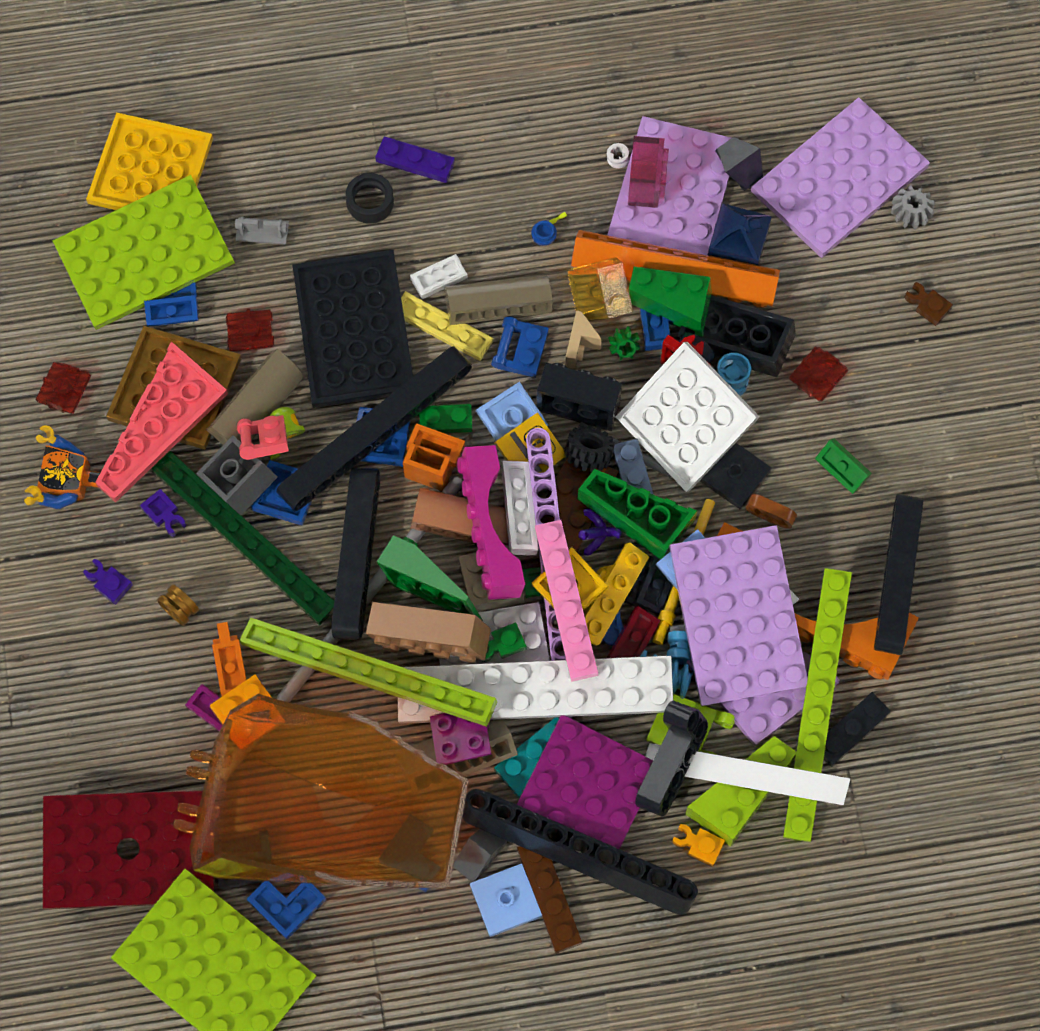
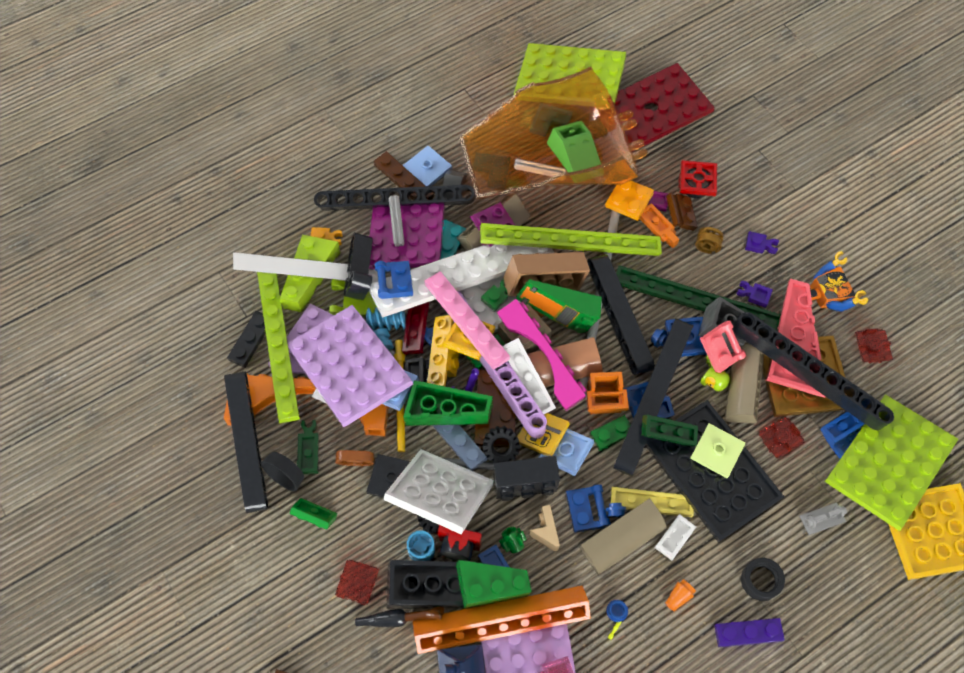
camera: 155 degrees right, 5 degrees down
clear yellow slope [567,257,633,320] -> none
none -> black tyre [260,452,304,491]
none -> dark green plate [297,420,319,475]
none -> black piece [355,606,445,627]
none -> blue plate [375,261,413,299]
none -> light grey axle [389,195,404,247]
none -> axle [514,158,566,179]
none -> bright green slope [547,121,604,182]
none -> blue plate [605,503,627,517]
none -> dark green plate [641,414,698,447]
none -> blue plate [651,329,668,348]
none -> orange cone [665,579,696,612]
none -> reddish brown plate [666,192,698,231]
none -> red piece [678,160,717,198]
none -> yellowish green plate [690,423,745,478]
none -> black beam [732,312,894,430]

